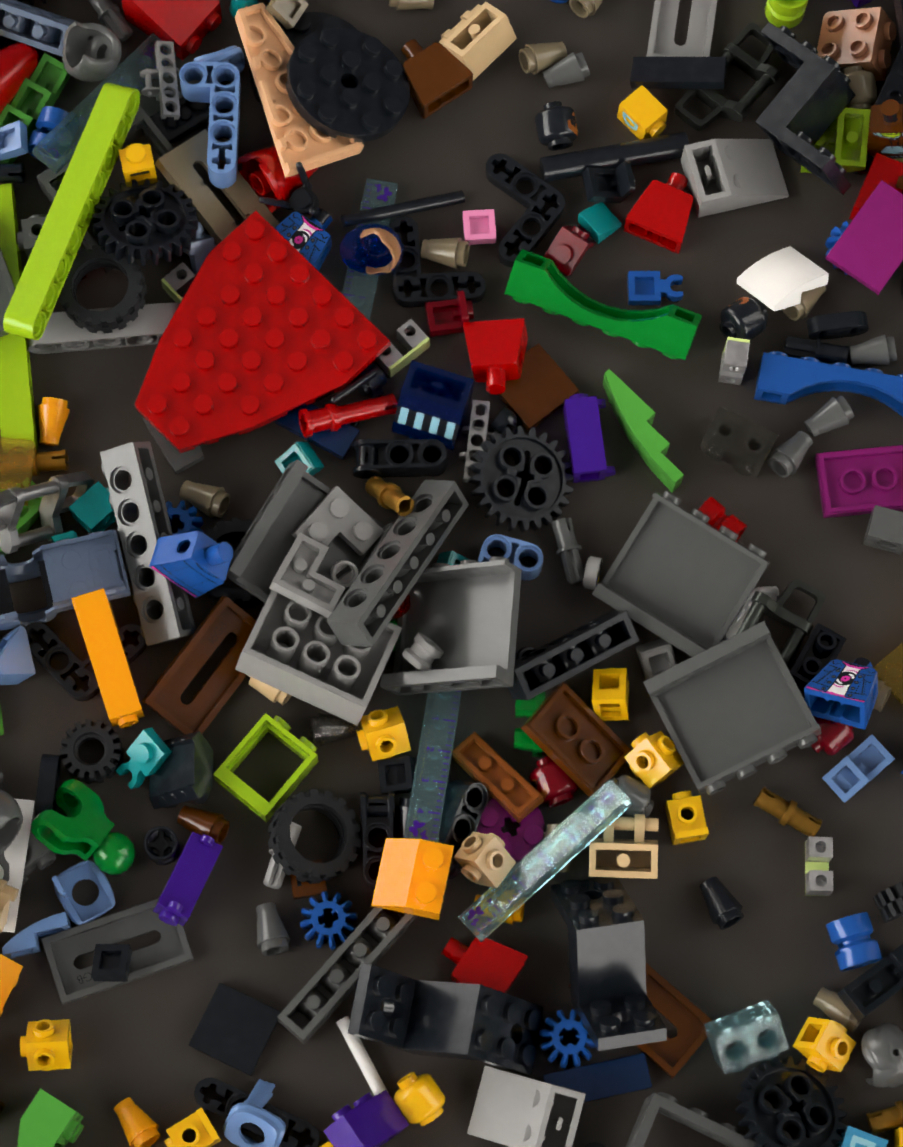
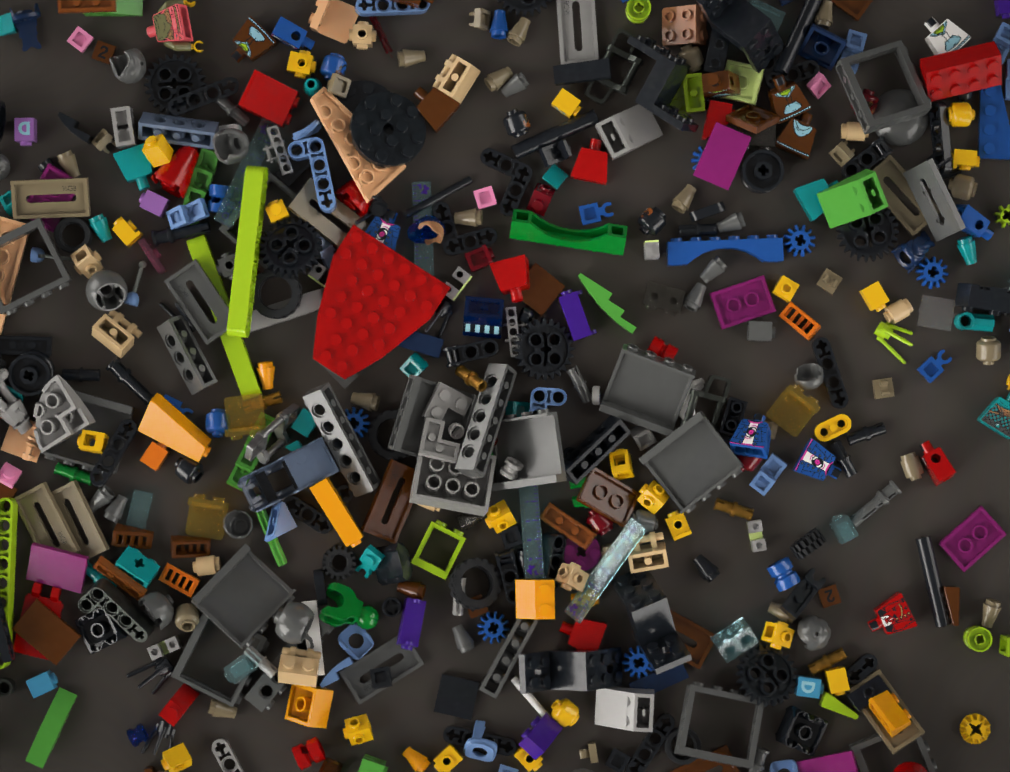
camera: 10 degrees left, 15 degrees up
blue torso [149,531,233,598] -> none
red pin [298,393,398,438] -> none
white slope [737,246,829,312] -> none

